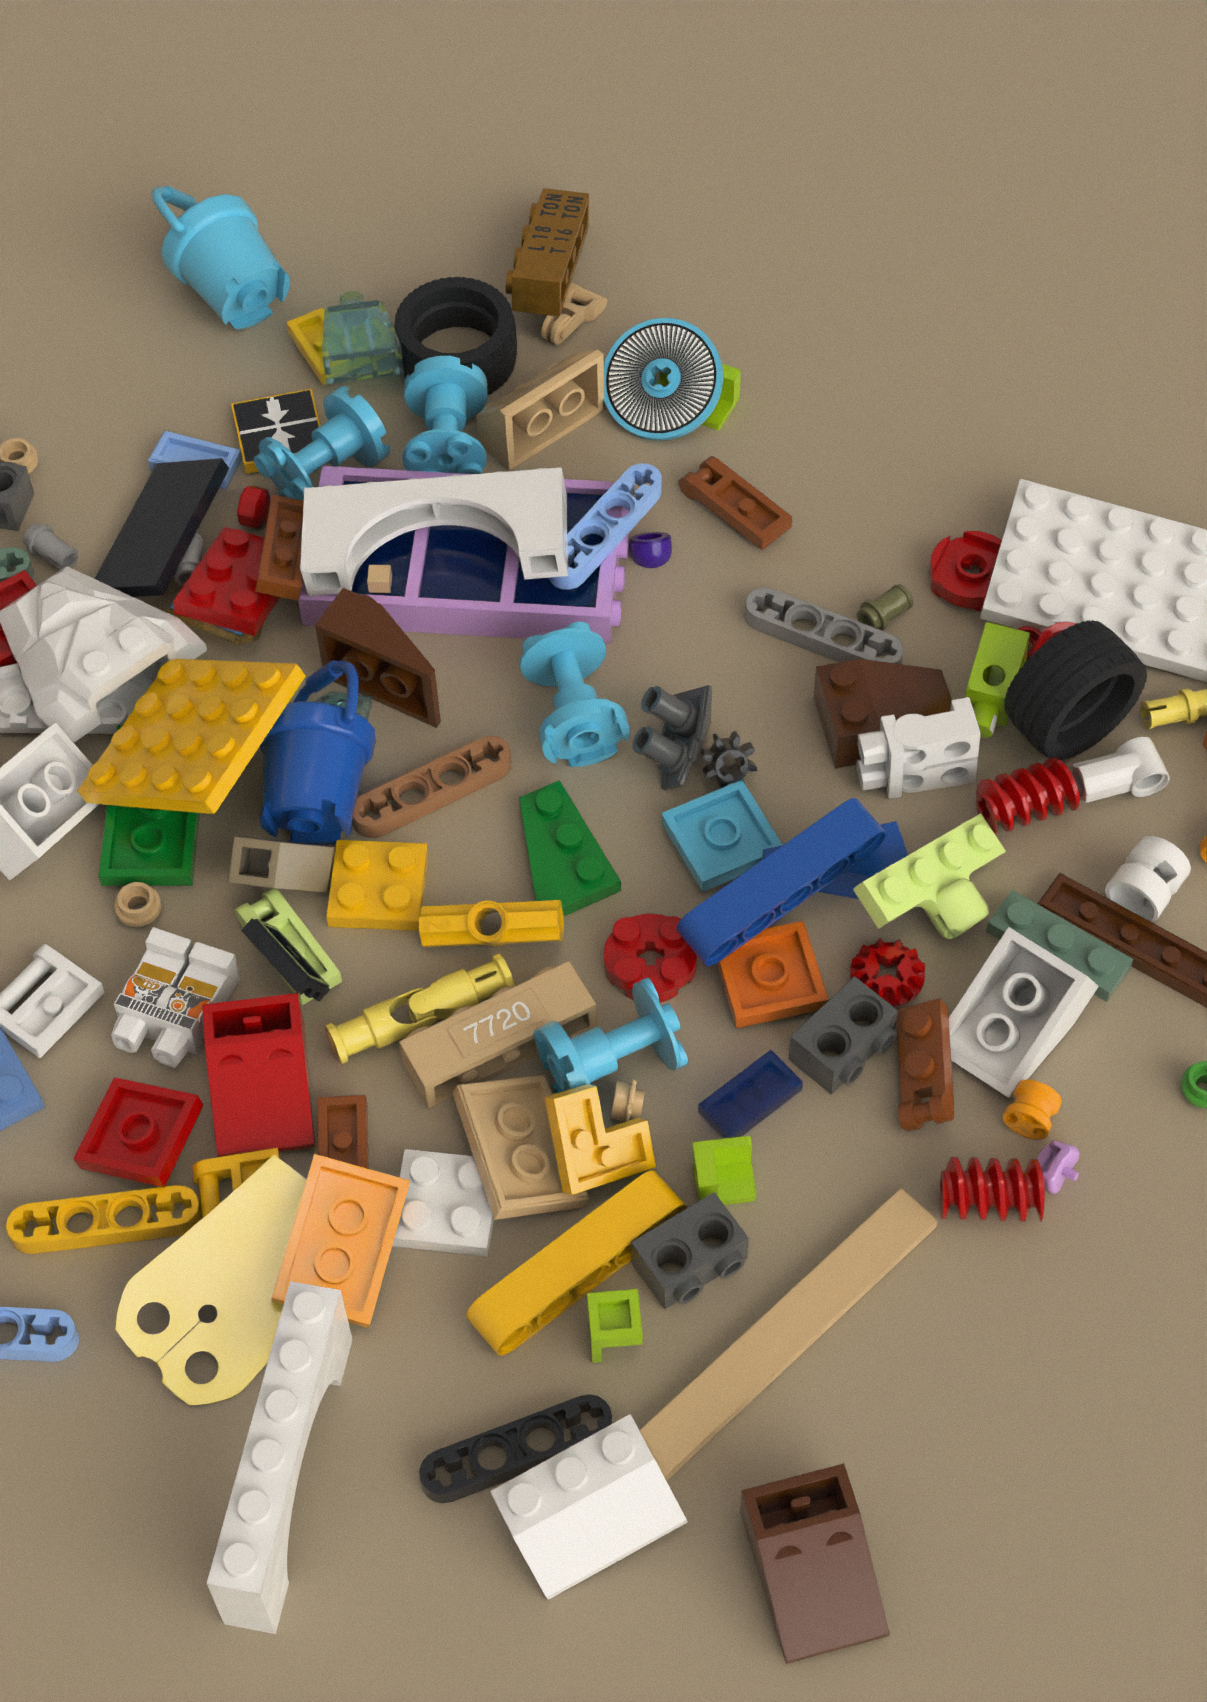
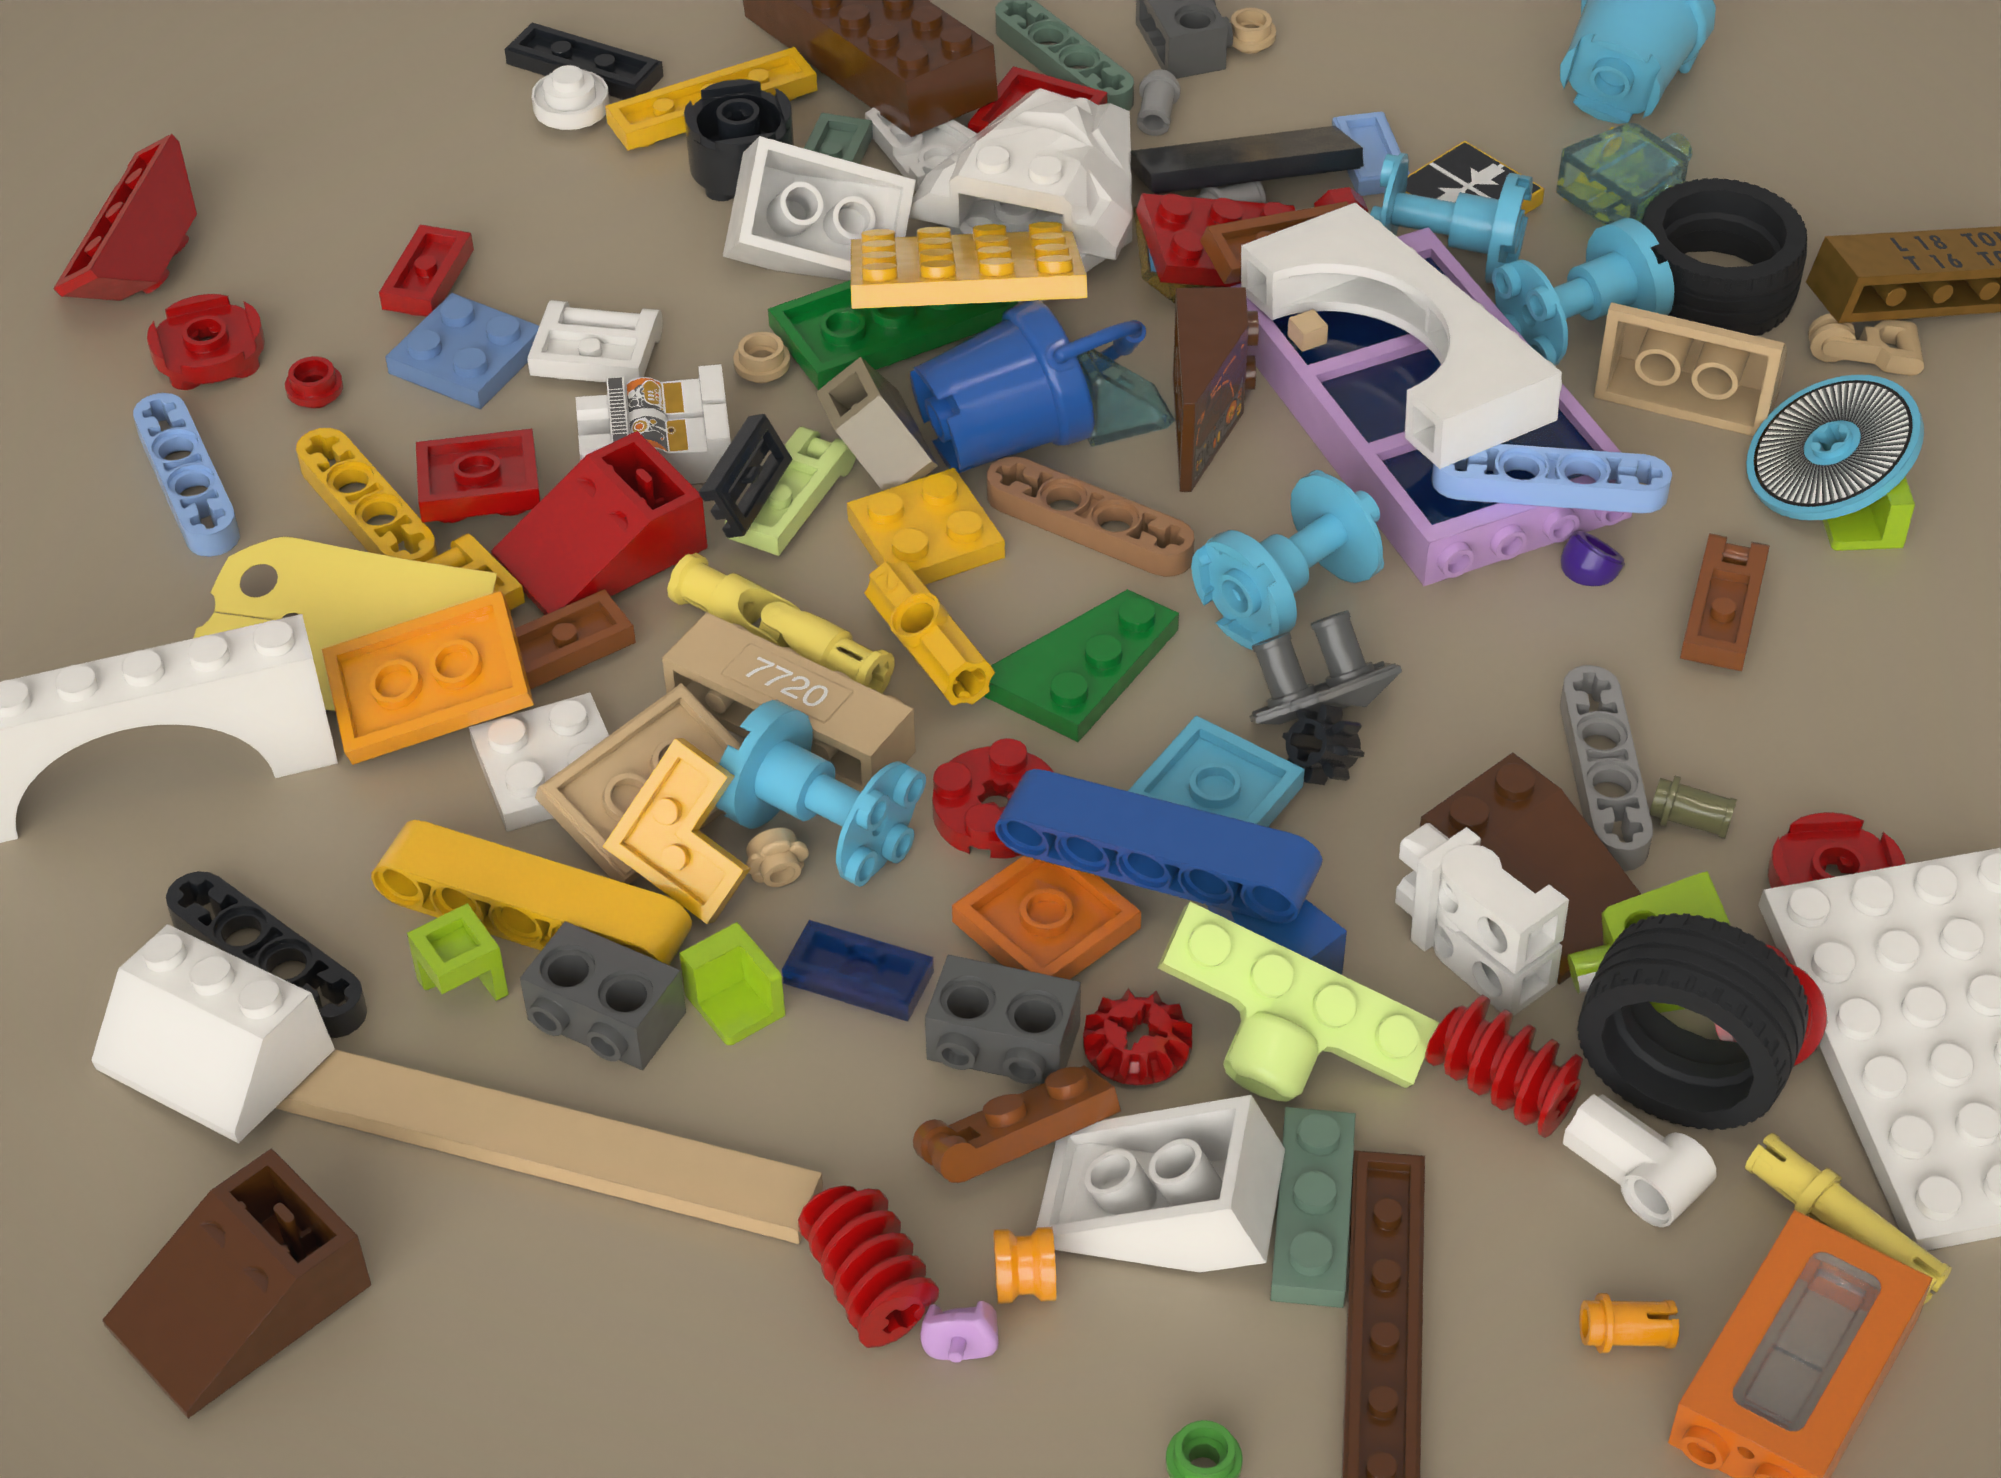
camera: 60 degrees right, 10 degrees down
white wheel [1105,836,1191,923] -> none

